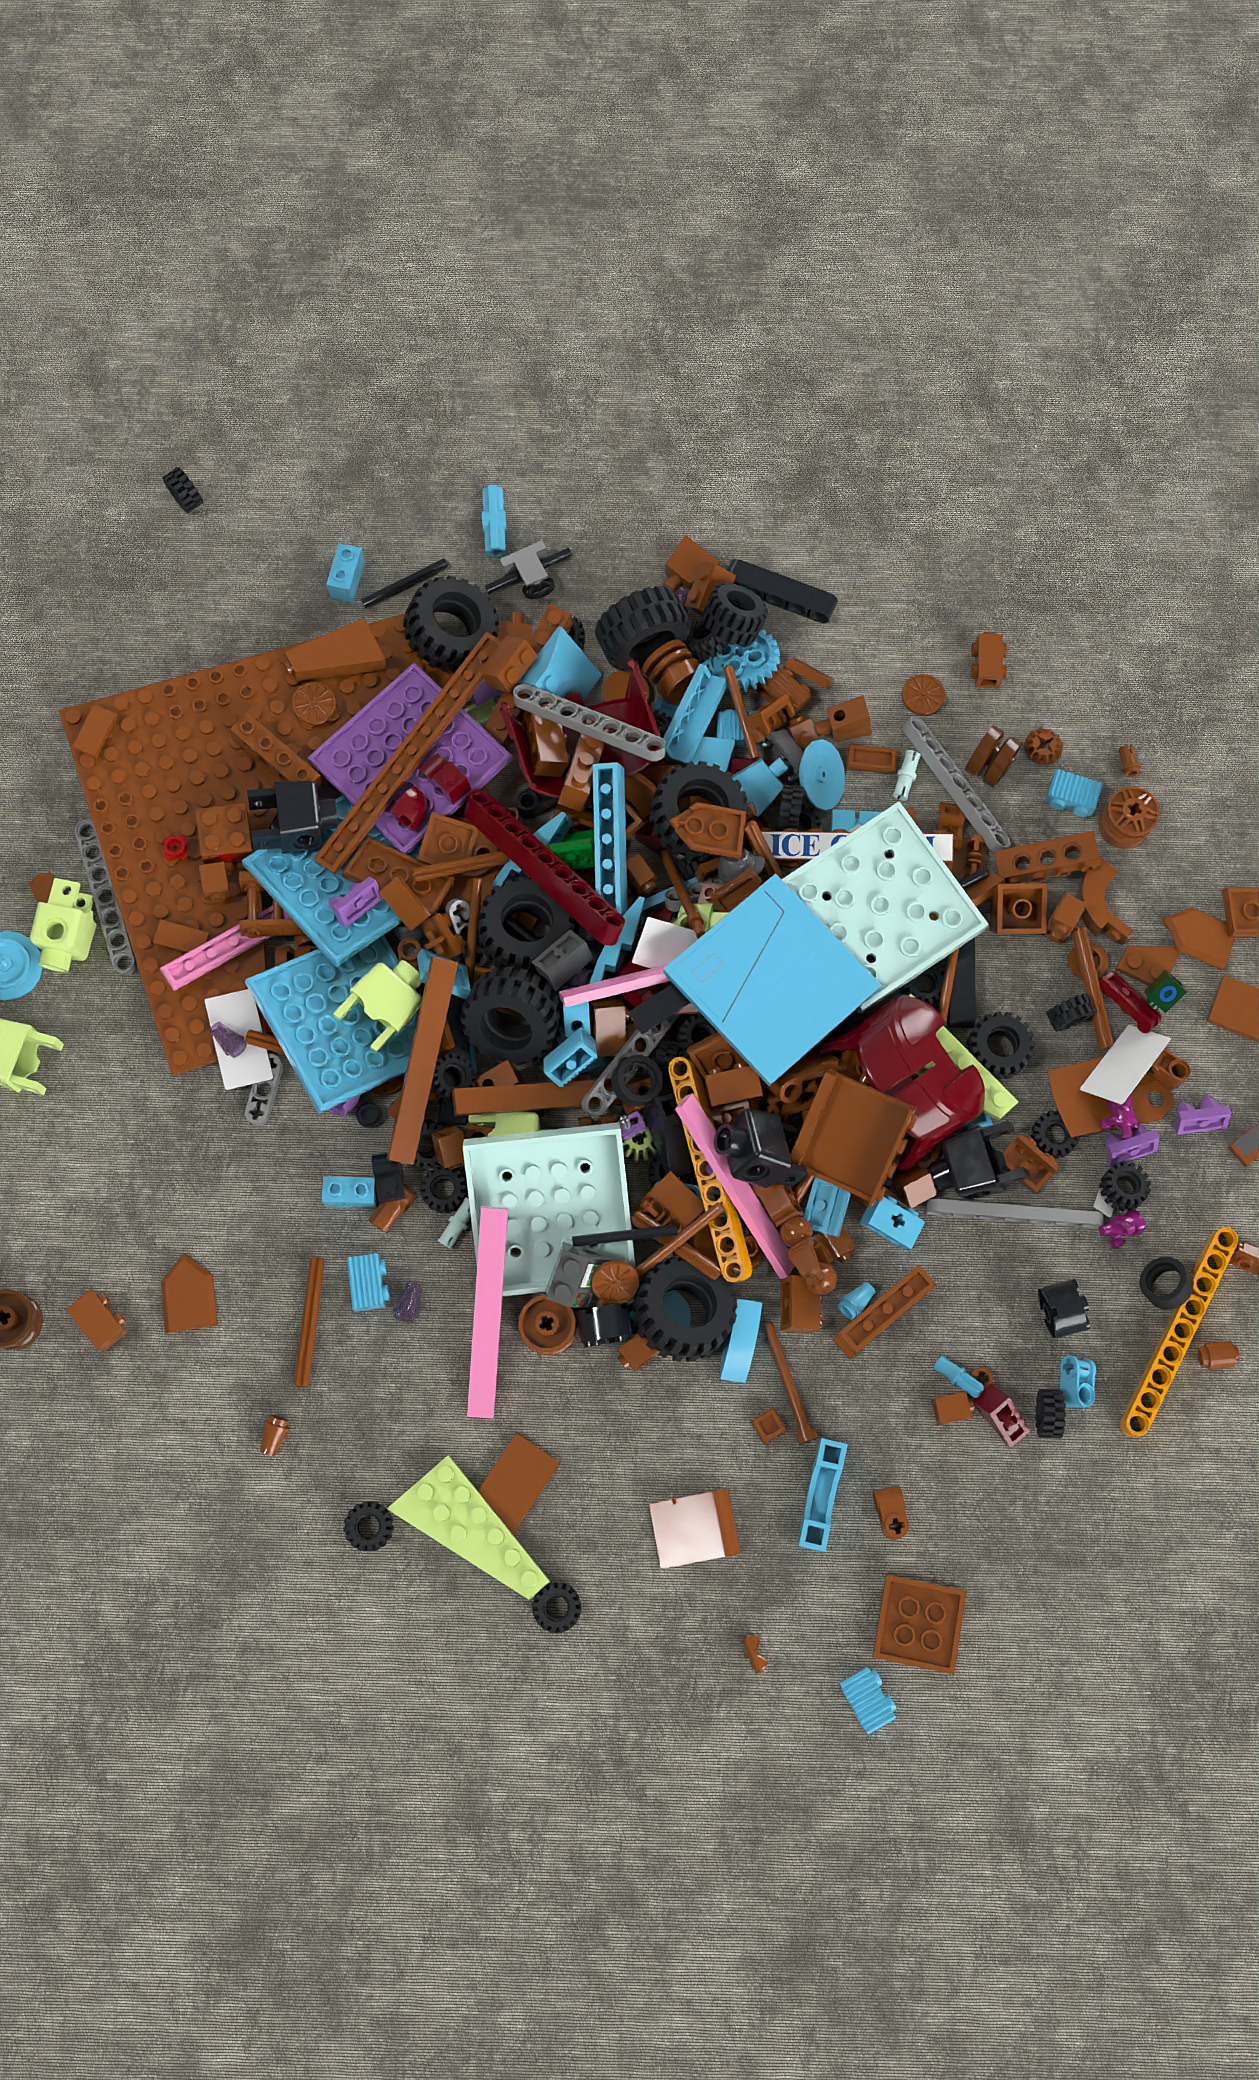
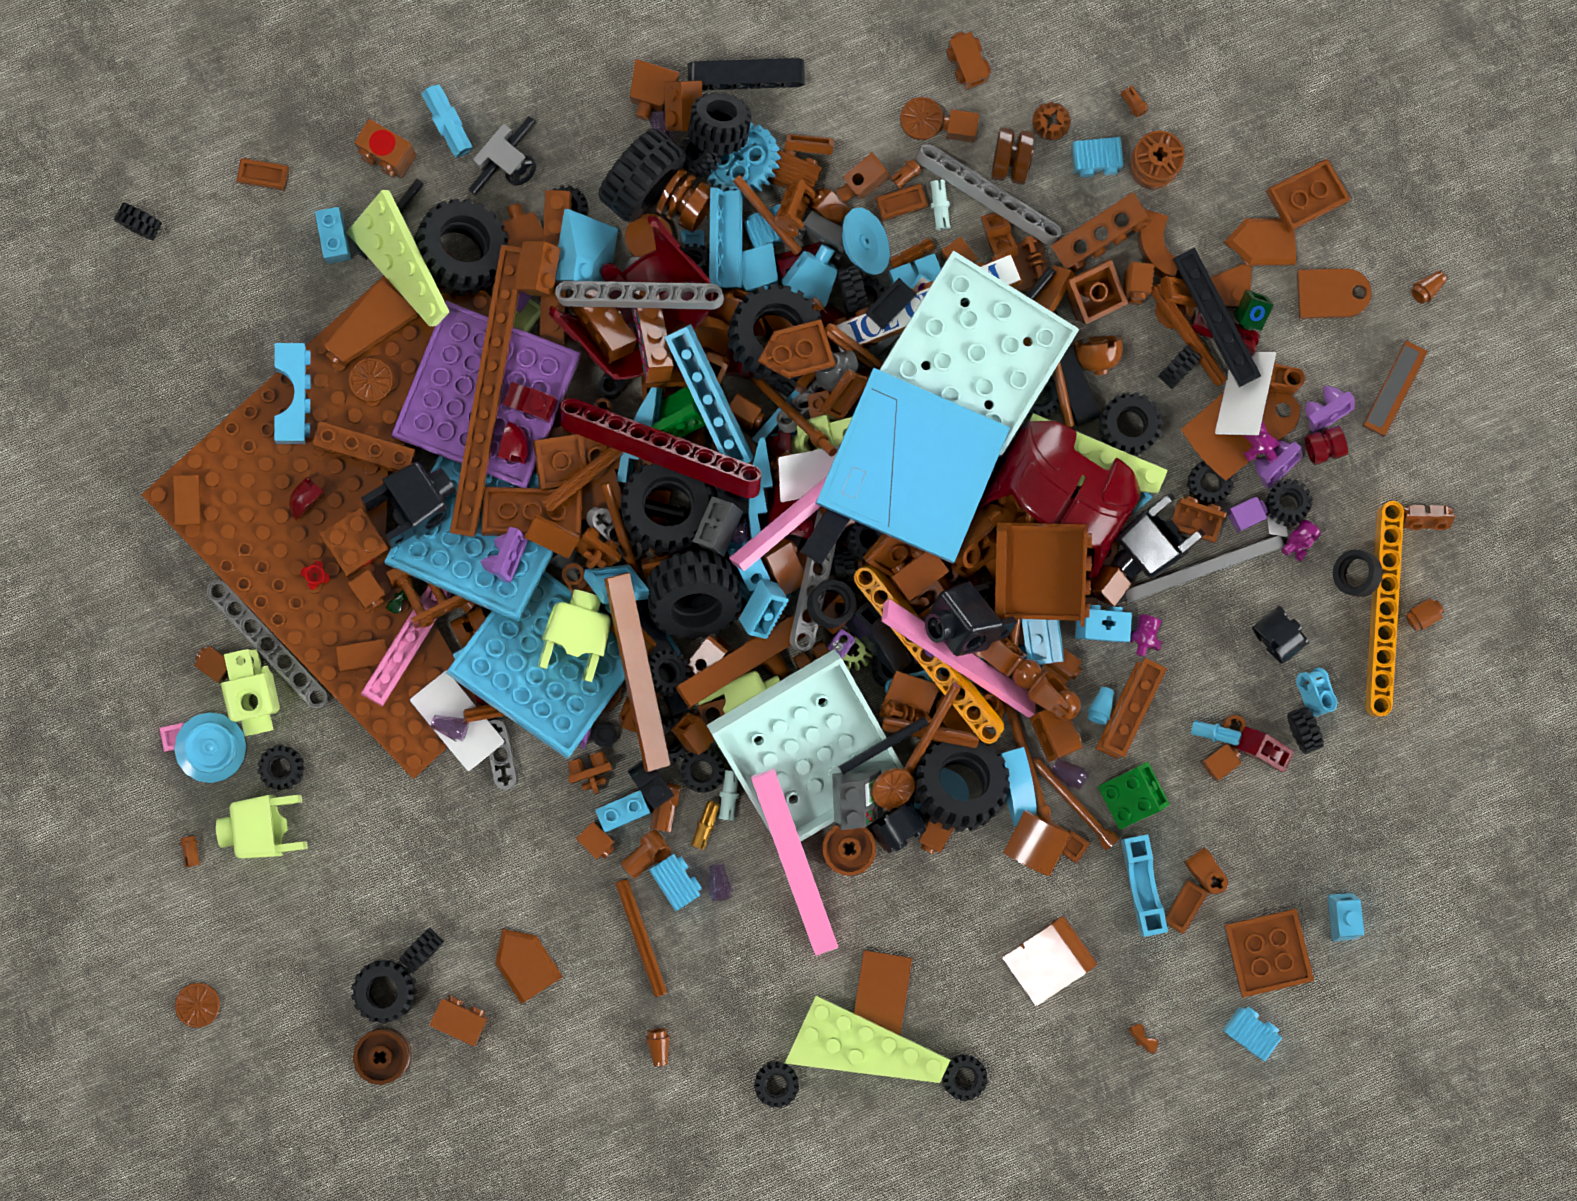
camera: 30 degrees left, 10 degrees up
none -> dark orange tile [236,158,289,191]
none -> black tyre [257,746,305,790]
none -> medium azure arch [274,343,311,444]
none -> dark red brick [289,477,324,521]
none -> yellowish green wing [346,190,449,326]
none -> black tyre [351,960,417,1023]
none -> dark orange brick [354,119,417,179]
none -> dark green piece [385,586,415,614]
none -> black tyre [399,928,444,973]
none -> dark orange hips [568,751,613,794]
none -> dark orange brick [576,821,615,859]
none -> dark orange piece [621,830,671,879]
none -> pearl gold axle [690,800,720,850]
none -> dark orange cone [761,653,791,680]
none -> black tile [865,278,917,331]
none -> dark orange axle [889,238,935,269]
none -> dark orange pin [890,159,921,189]
none -> dark orange brick [943,109,979,143]
none -> dark orange bar [1003,701,1052,822]
none -> dark orange slope [1003,810,1072,876]
none -> clear purple cone [1051,759,1089,790]
none -> dark orange cylinder [1074,335,1123,375]
none -> green bracket [1098,761,1170,829]
none -> magenta piece [1130,614,1162,657]
none -> dark orange tile [1160,276,1197,308]
none -> dark orange tile [1165,879,1209,934]
none -> black tile [1172,247,1261,388]
none -> medium lavender brick [1226,496,1268,533]
none -> dark red wheel [1304,426,1348,465]
none -> medium azure torso [1327,893,1364,942]

